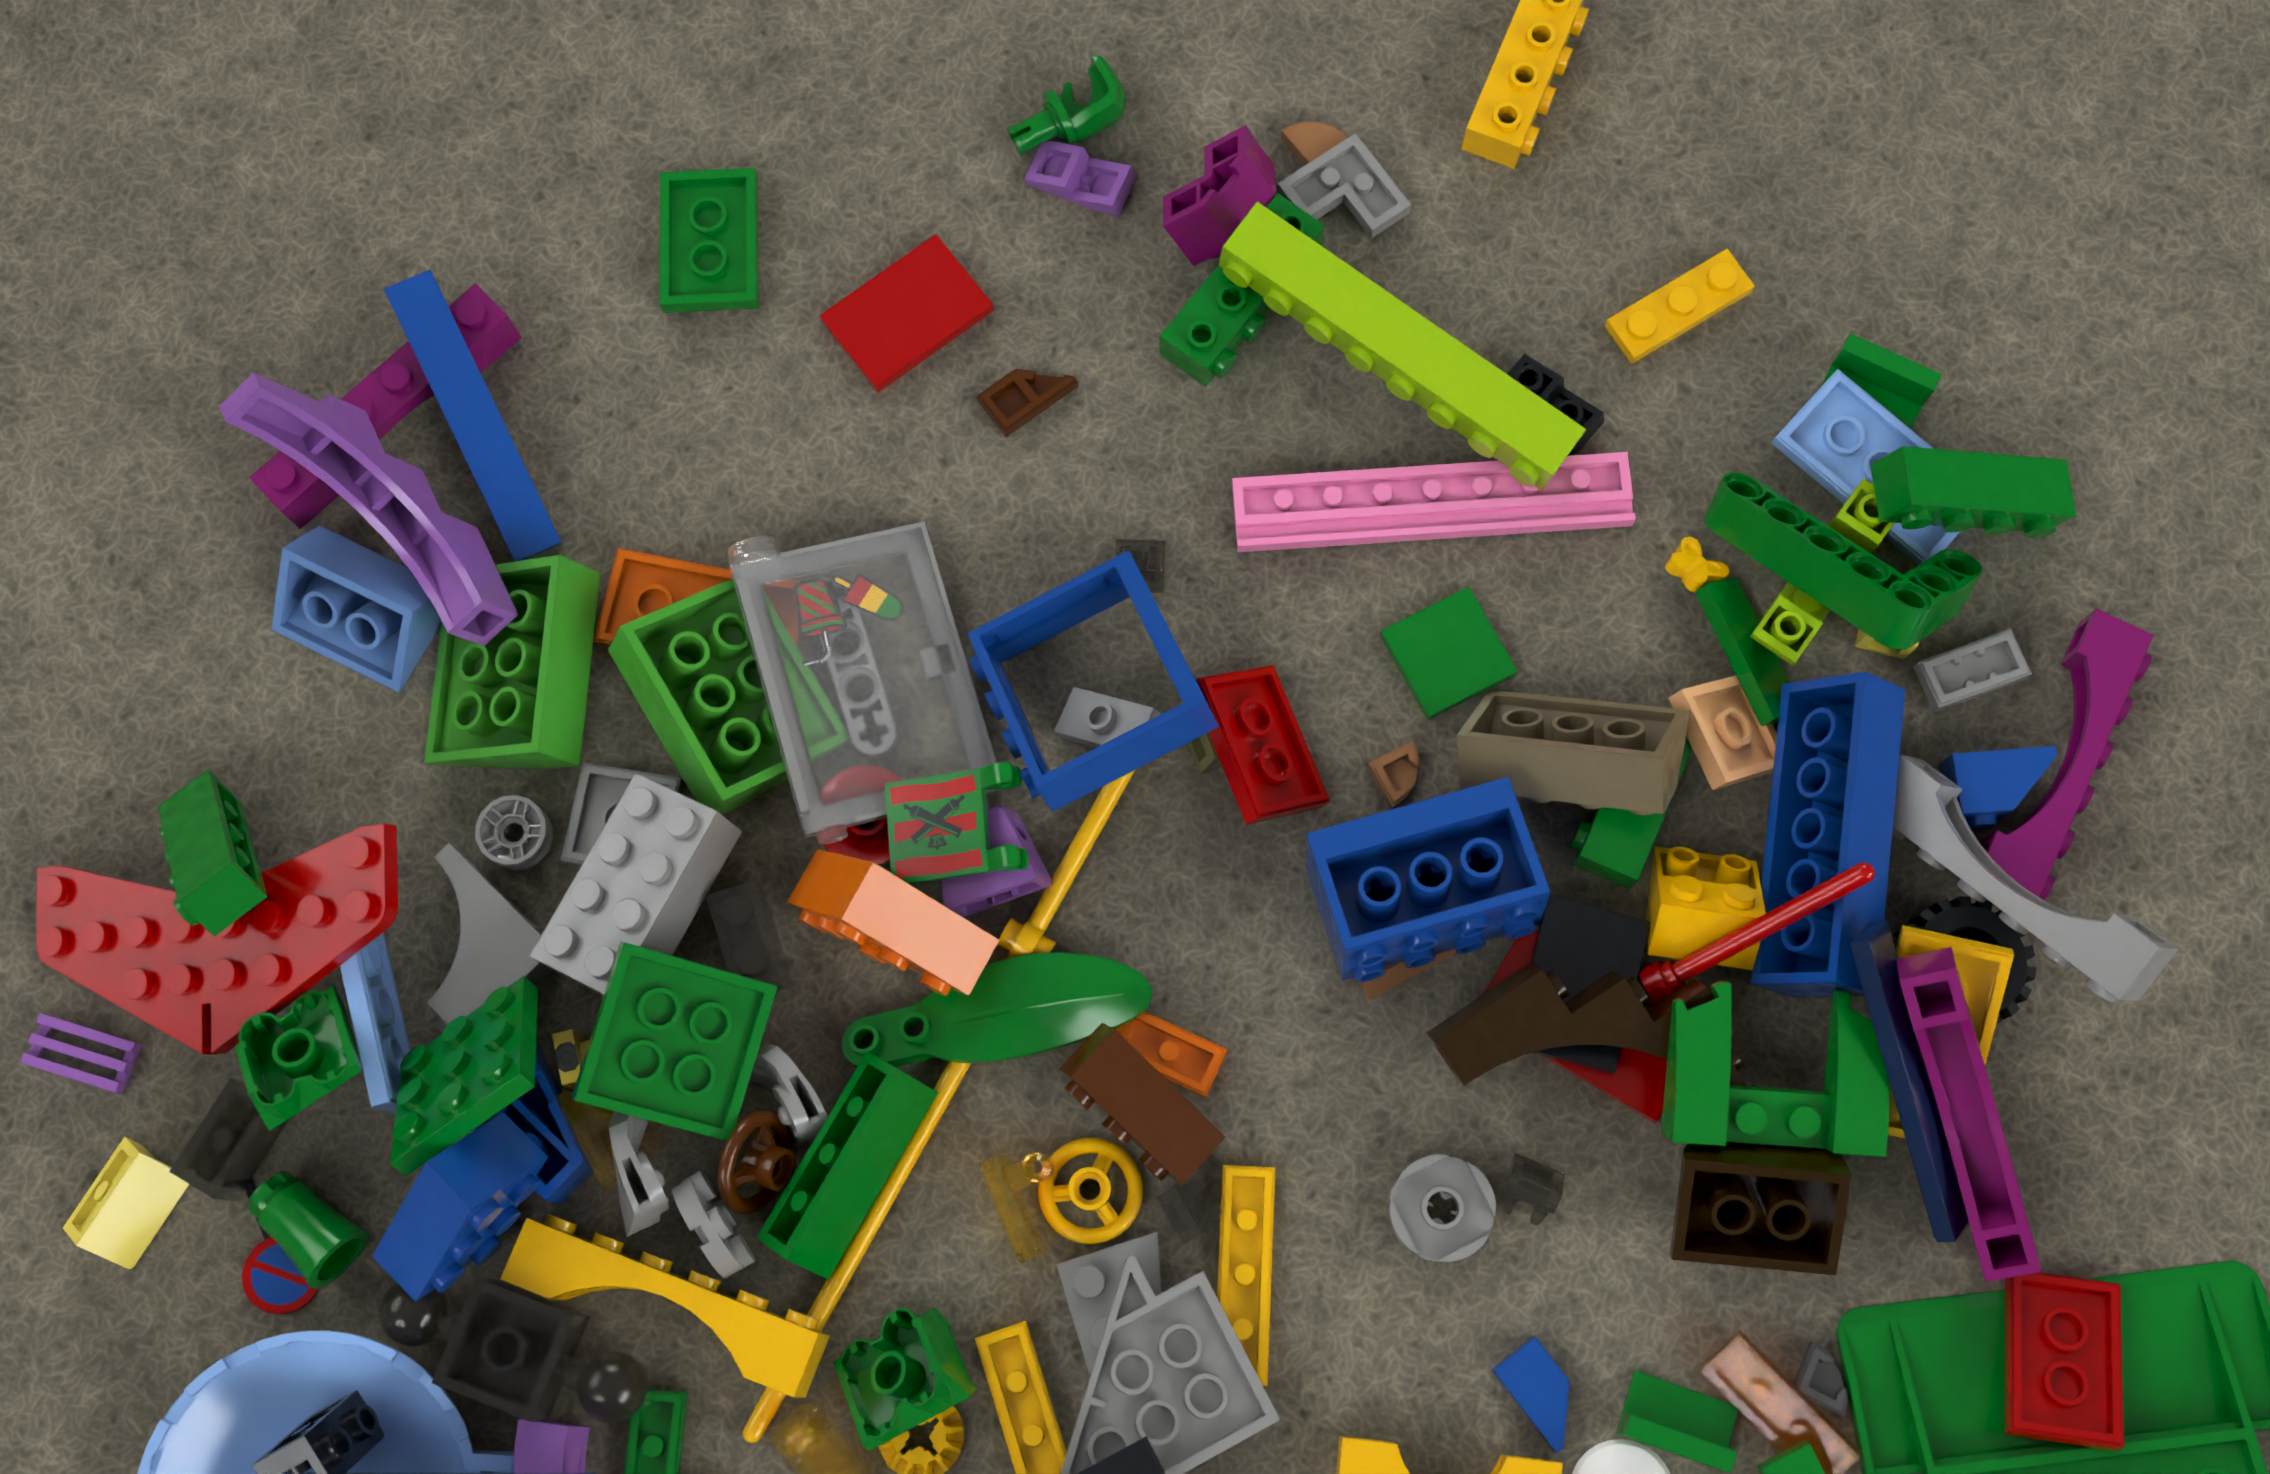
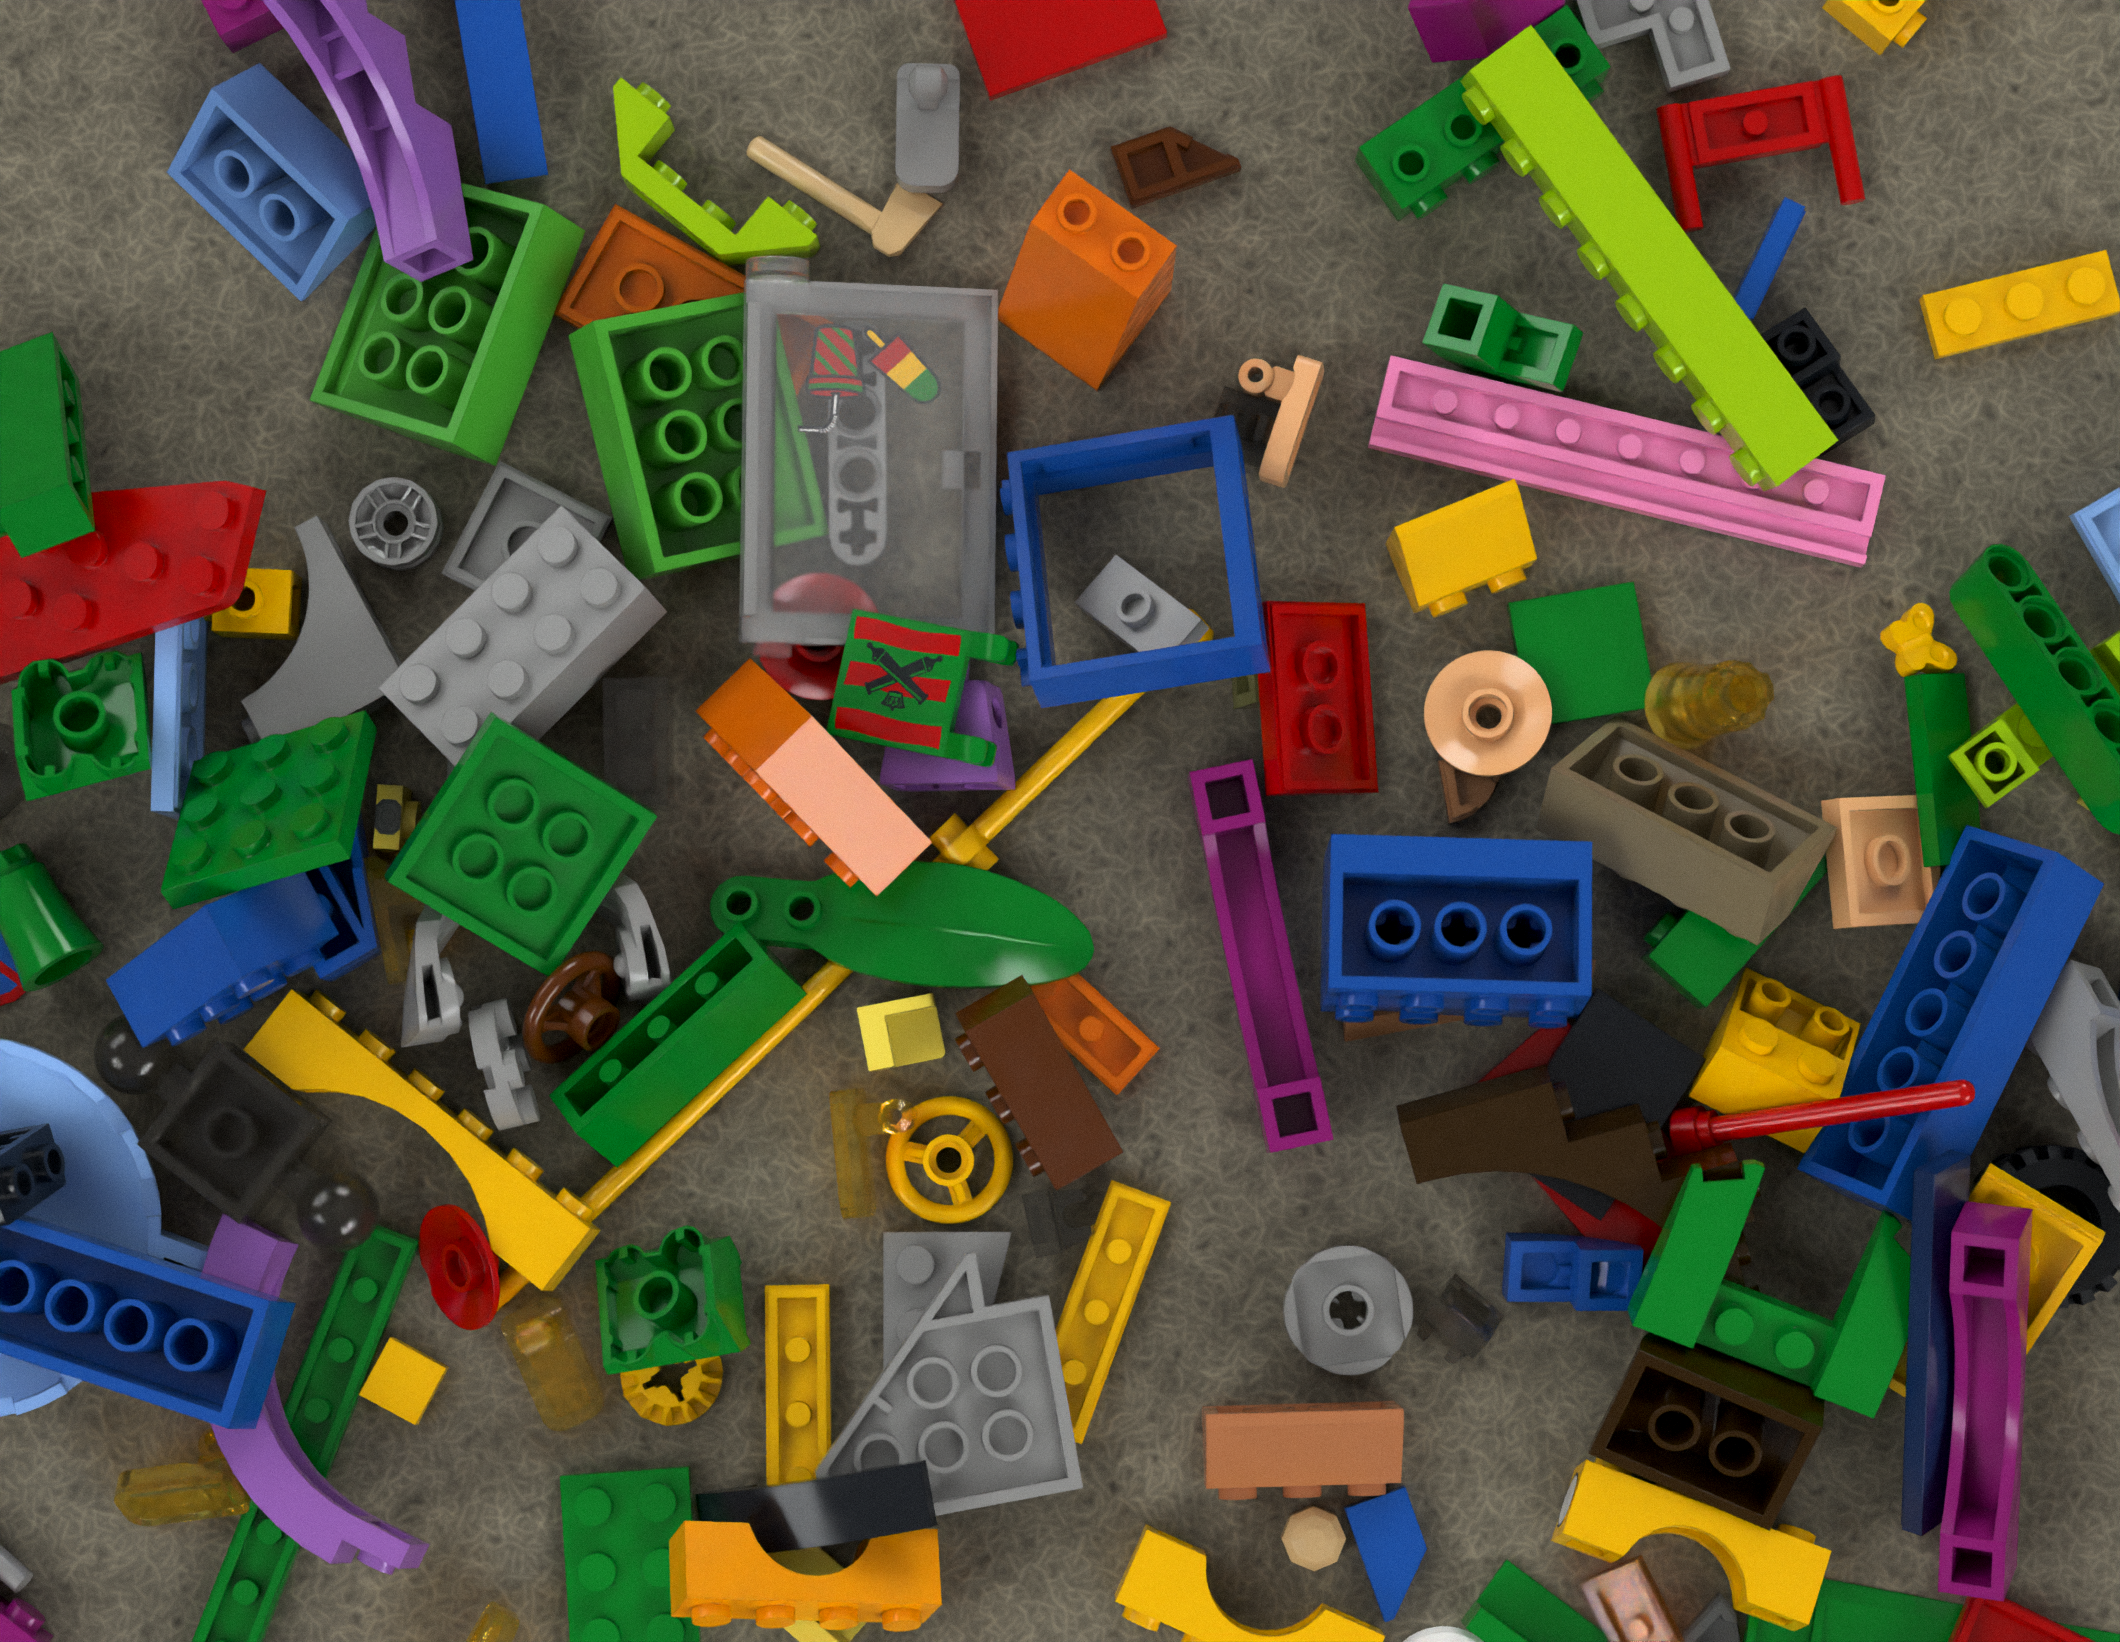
camera: 15 degrees right, 10 degrees up
none -> yellow brick [204,568,302,640]
none -> red dish [419,1204,500,1330]
none -> lime slope [613,77,821,266]
none -> tan piece [746,136,943,257]
none -> light yellow panel [857,993,945,1072]
none -> light grey piece [895,63,960,193]
none -> orange slope [998,169,1177,392]
none -> magenta arch [1187,759,1334,1153]
none -> nougat slope [1202,1401,1404,1500]
none -> light nougat piece [1238,355,1324,488]
none -> tan tile [1280,1504,1346,1571]
none -> yellow slope [1385,479,1537,618]
none -> green brick [1422,283,1583,392]
none -> light nougat dish [1424,650,1552,777]
none -> blue slope [1502,1232,1644,1311]
none -> yellow arch [1551,1457,1832,1631]
none -> clear yellow plant [1645,660,1774,750]
none -> red plate [1656,75,1866,233]
none -> blue tile [1733,197,1806,321]

